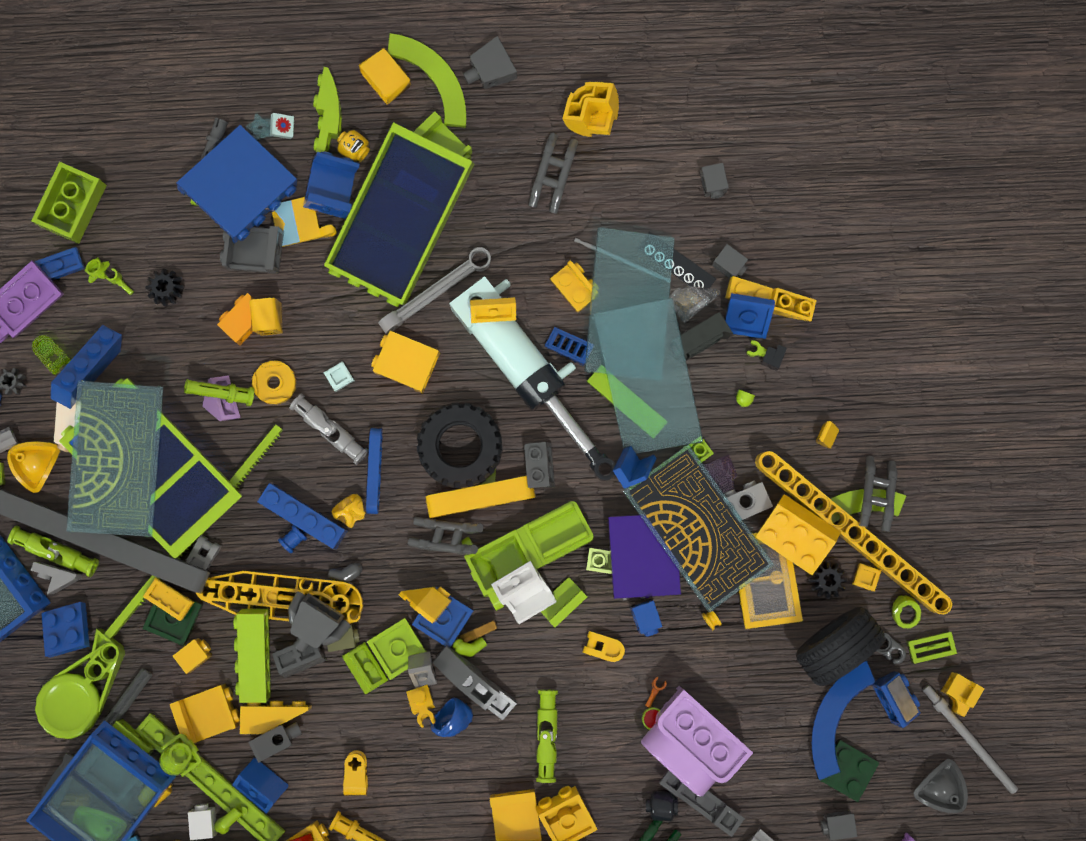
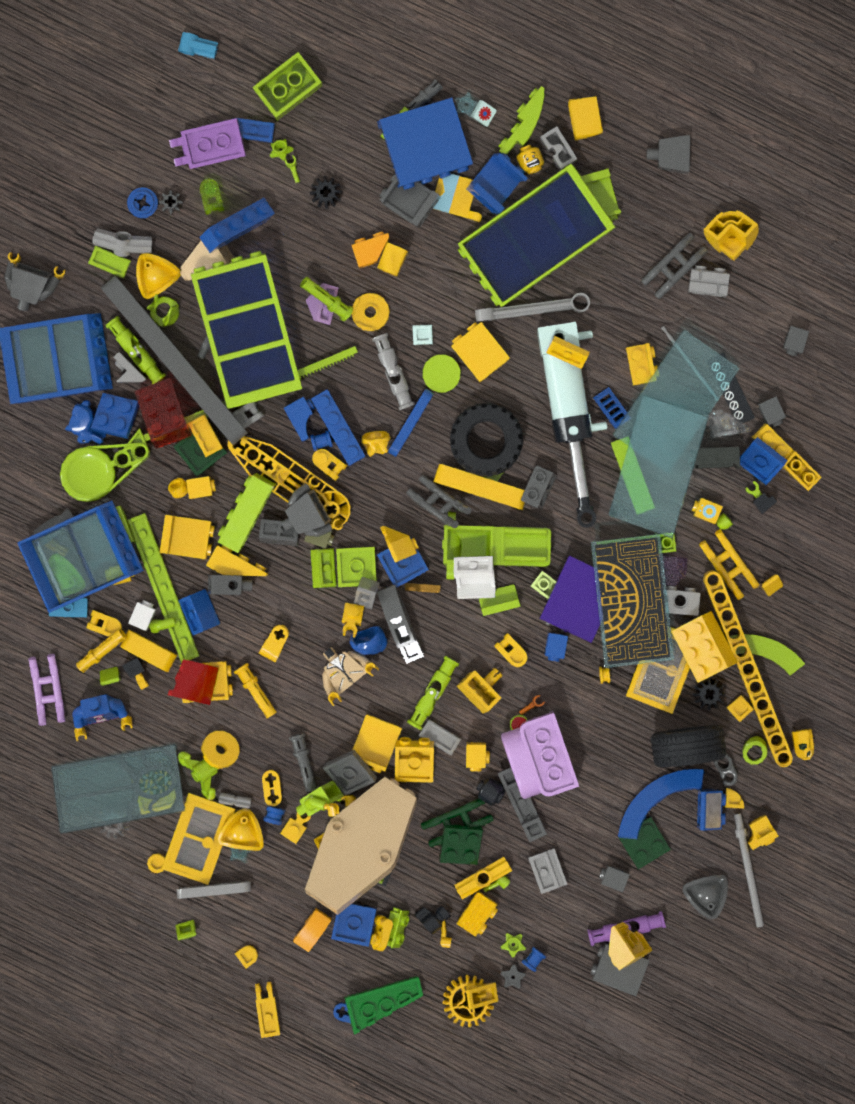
camera: 30 degrees right, 5 degrees up
clear light blue piece [66,380,163,537] -> none
dark grey axle [104,668,152,726] -> none
lime piece [159,734,202,777] -> none
dark grey arm [328,563,362,583] -> none
lime tile [388,33,467,128] -> none
lime arm [453,637,487,657] -> none
blue panel [613,446,656,489] -> none
dark grey piece [859,456,897,532] -> none
lime tile [906,631,957,664] -> none
none -> blue animal [65,400,106,444]
none -> clear red brick [134,378,192,449]
none -> lime piece [146,294,179,327]
none -> yellow tile [168,478,188,498]
none -> blue arch [284,397,315,442]
none -> yellow plate [312,449,347,481]
none -> tan torso [322,647,379,706]
none -> light grey tile [419,719,461,756]
none -> lime tile [423,355,460,393]
none -> yellow brick [457,668,502,713]
none -> yellow brick [466,742,490,771]
none -> light grey brick [540,126,577,171]
none -> light grey brick [688,266,730,297]
none -> yellow brick [691,498,723,525]
none -> yellow piece [699,529,760,600]
none -> yellow tile [725,788,744,809]
none -> yellow rock [791,729,814,760]

